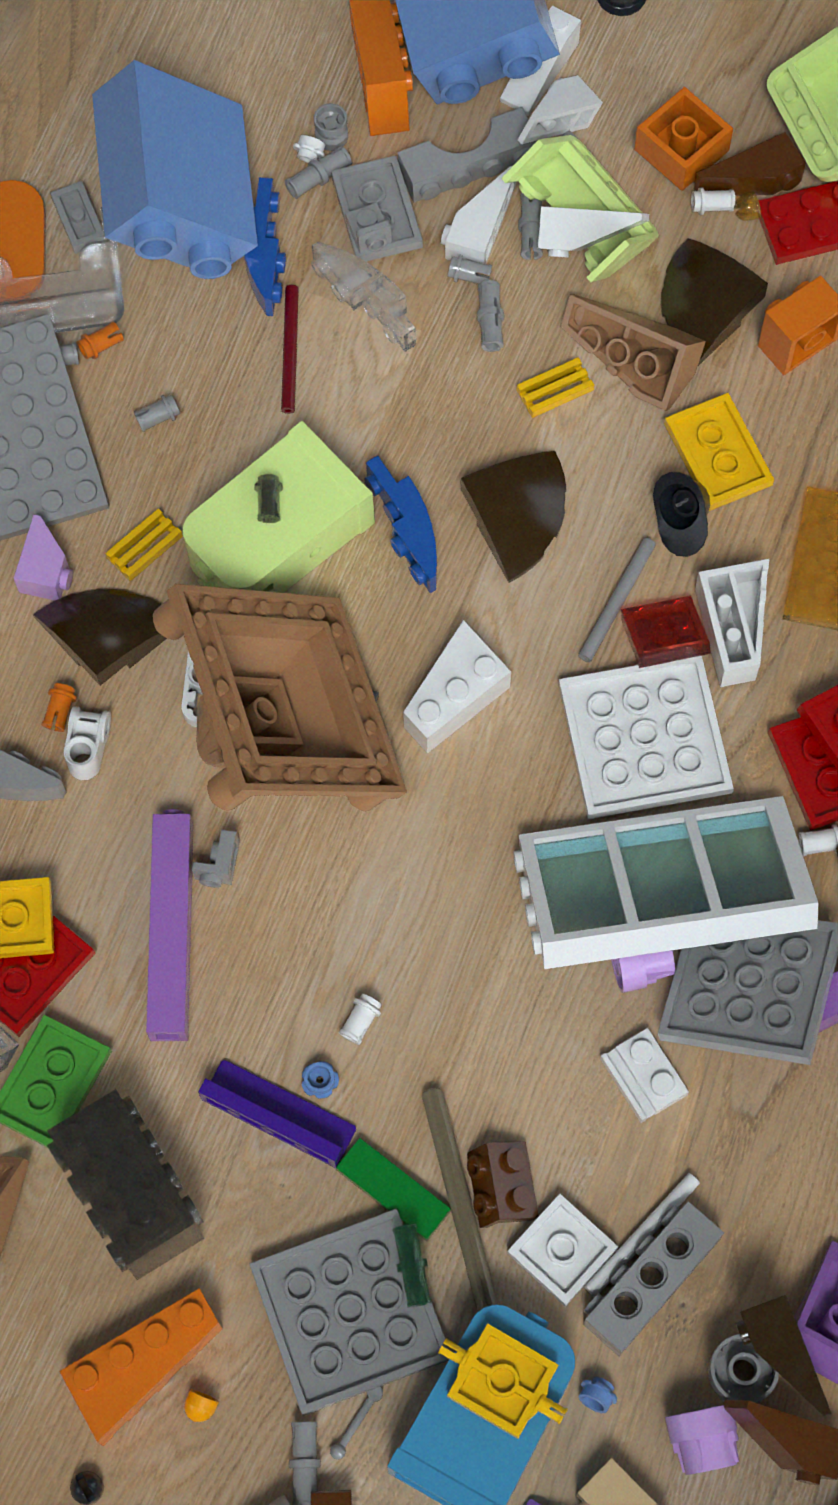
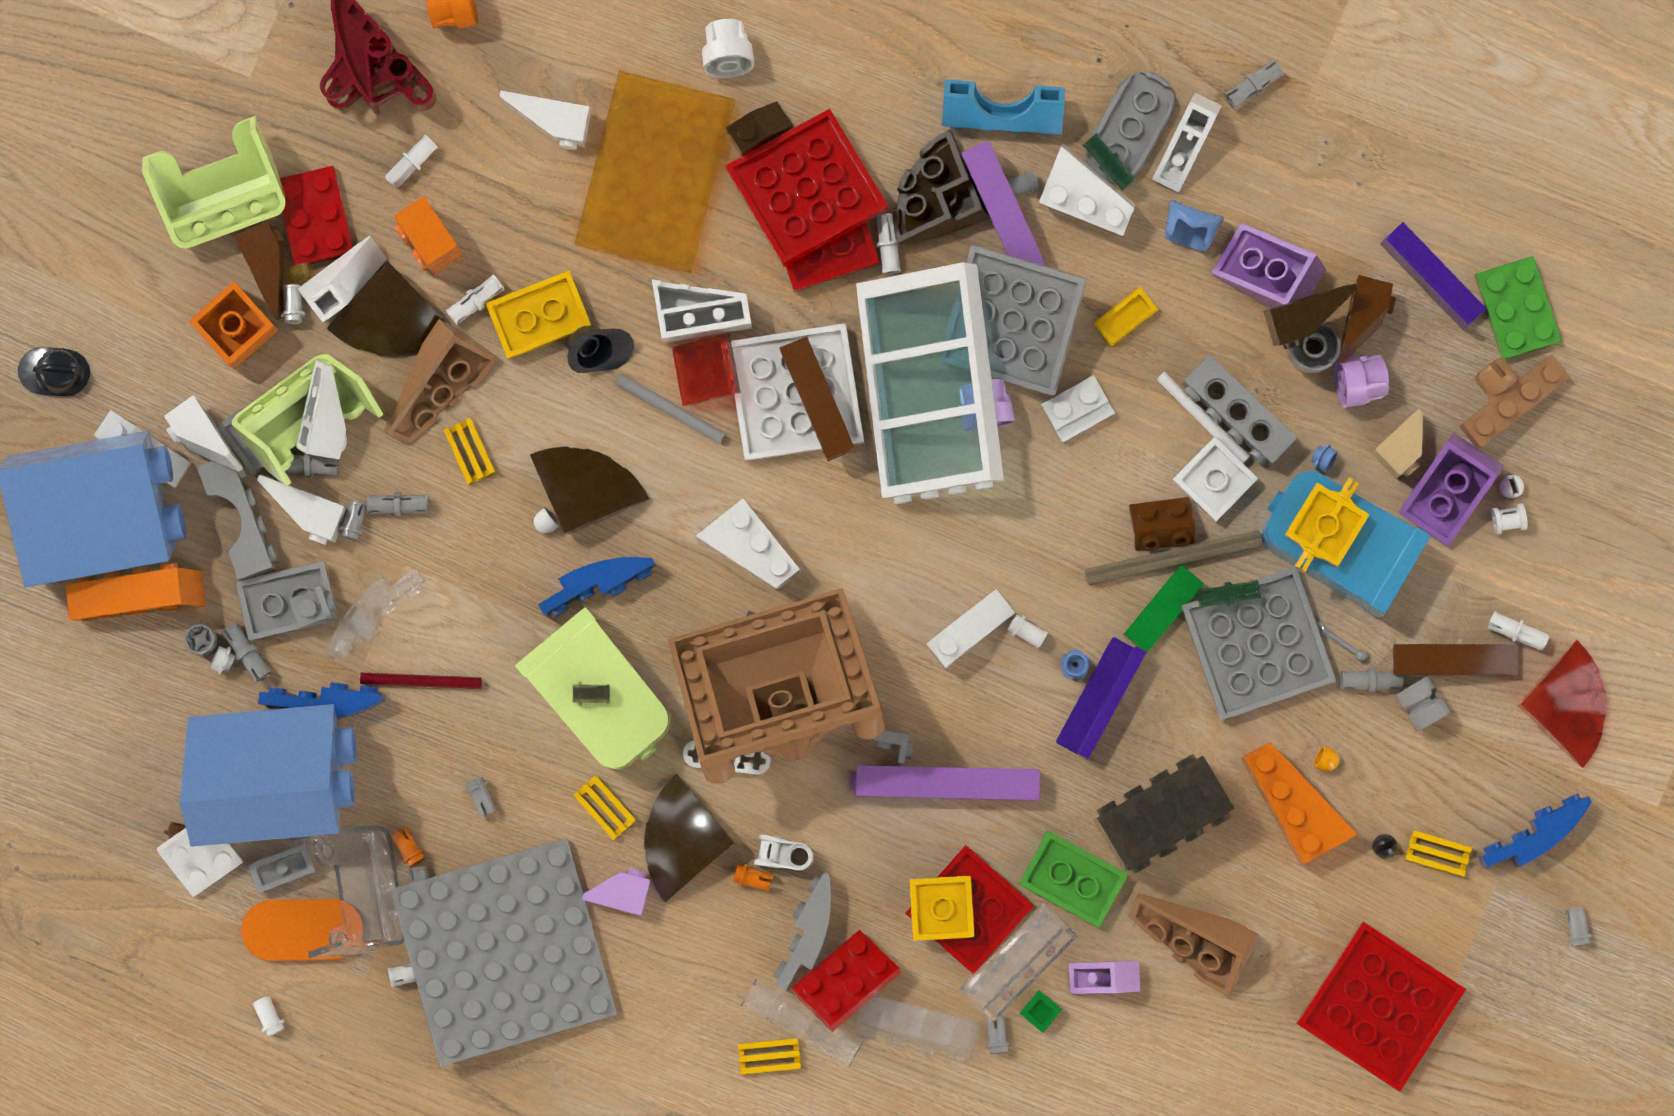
camera: 85 degrees left, 15 degrees up
none -> white plate [157,828,243,897]
none -> white slope [298,235,387,322]
none -> white pin [445,274,505,325]
none -> white hinge [534,507,560,533]
none -> reddish brown slope [779,336,855,462]
none -> white slope [926,589,1015,670]
none -> yellow tile [1092,286,1159,348]

